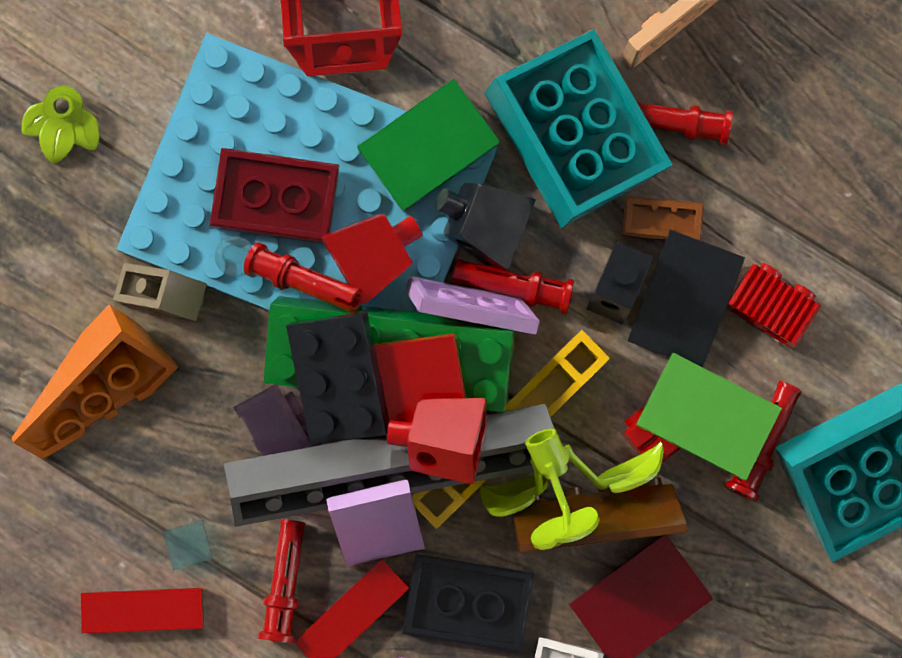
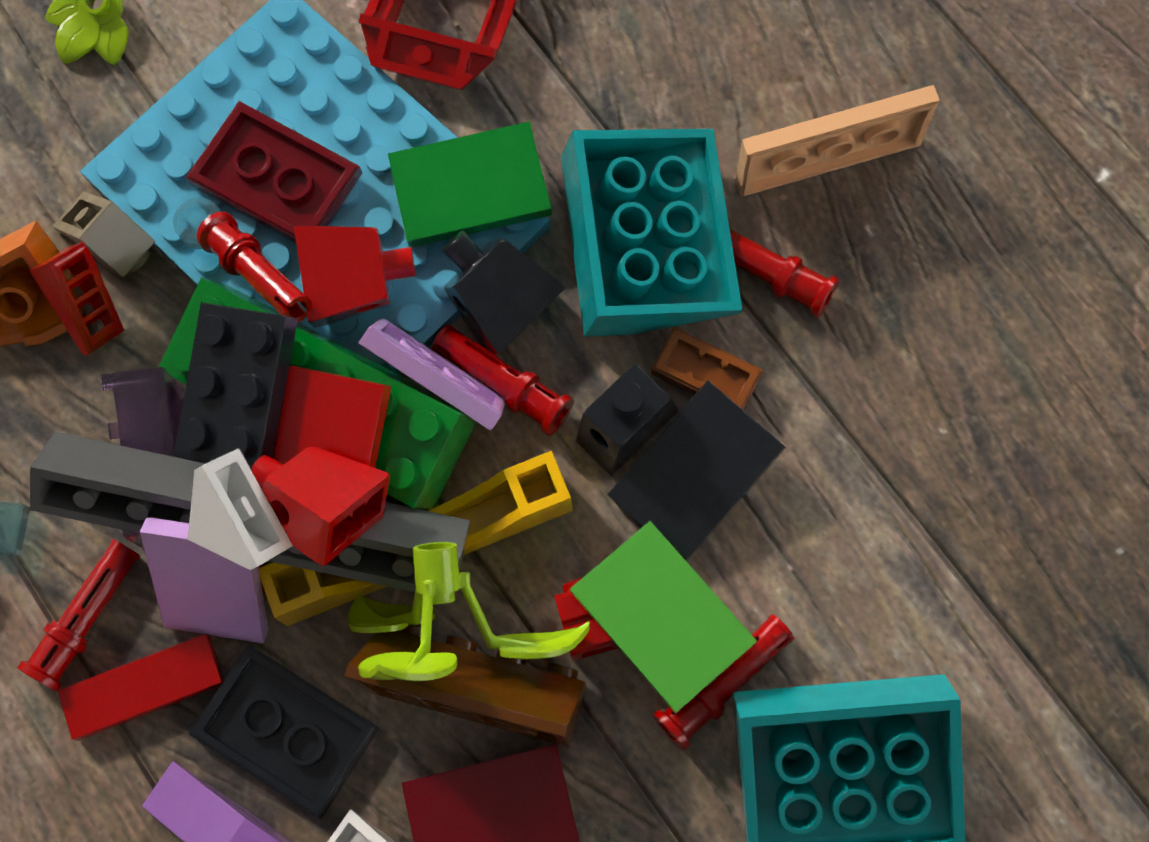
camera: 30 degrees right, 10 degrees down
red brick [726,263,821,349] -> none
none -> red slope [29,241,125,356]
none -> white slope [188,448,293,570]

